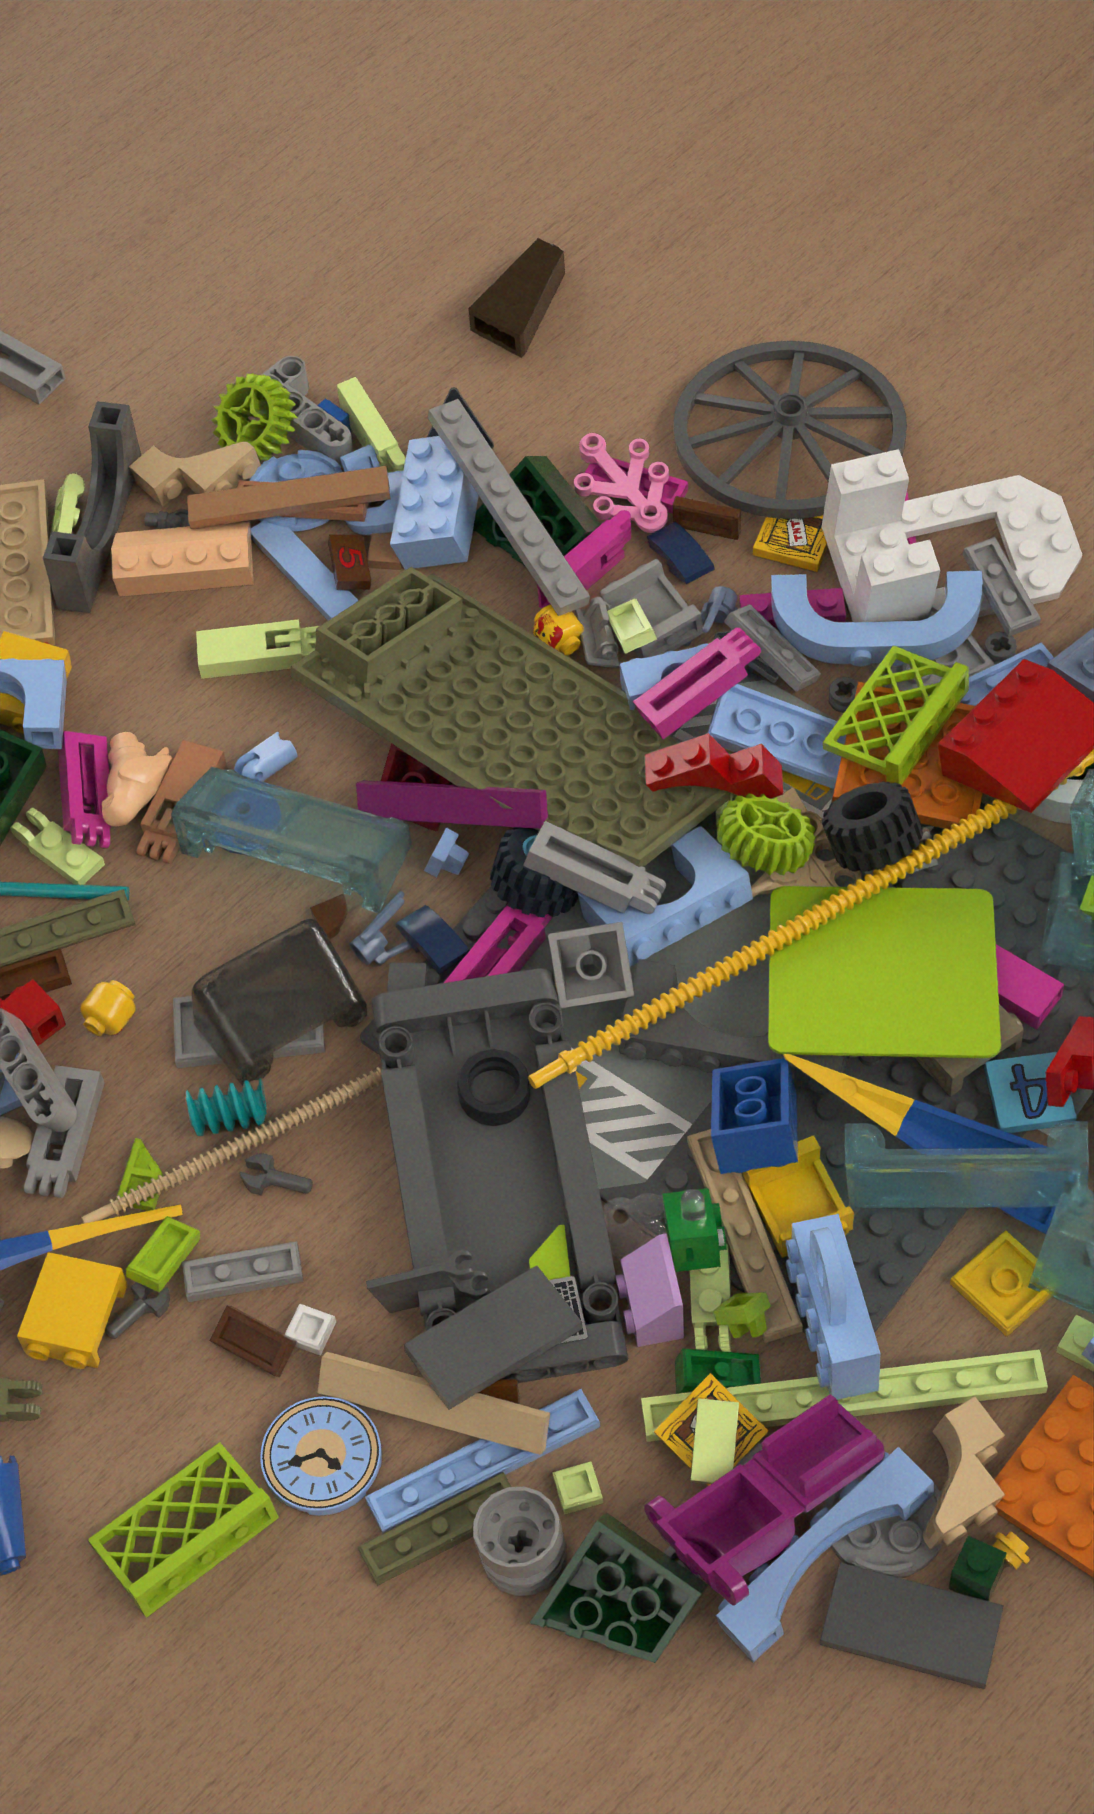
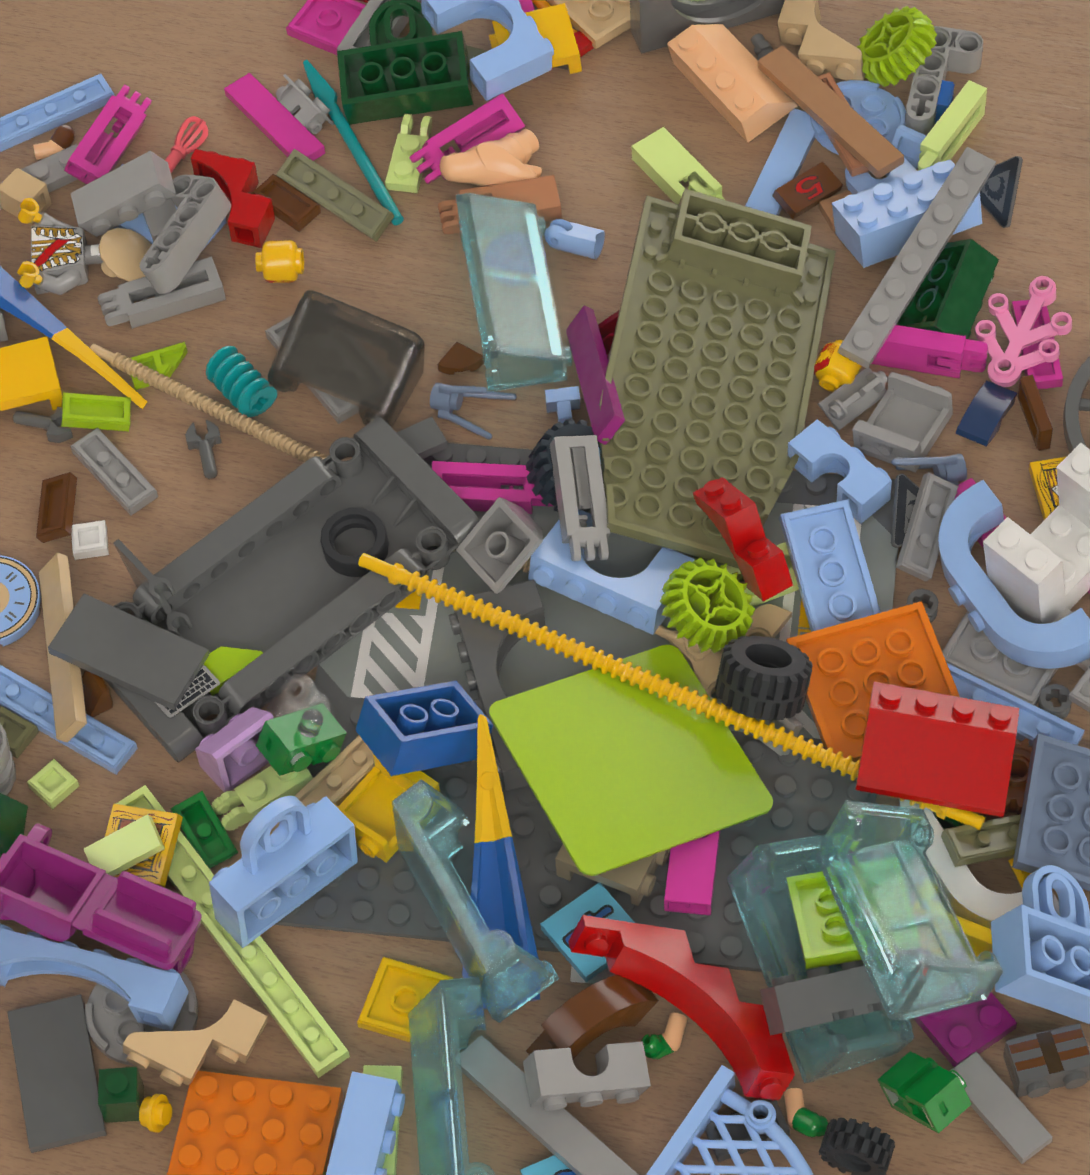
camera: 60 degrees right, 0 degrees up
dark blue slope [396,905,470,974] -> none
yellowish green tile [607,598,657,654] -> none
dark pink hinge [633,627,761,740] -> none
lime tile [713,1292,771,1338] -> none
lime fence [823,645,969,785] -> none

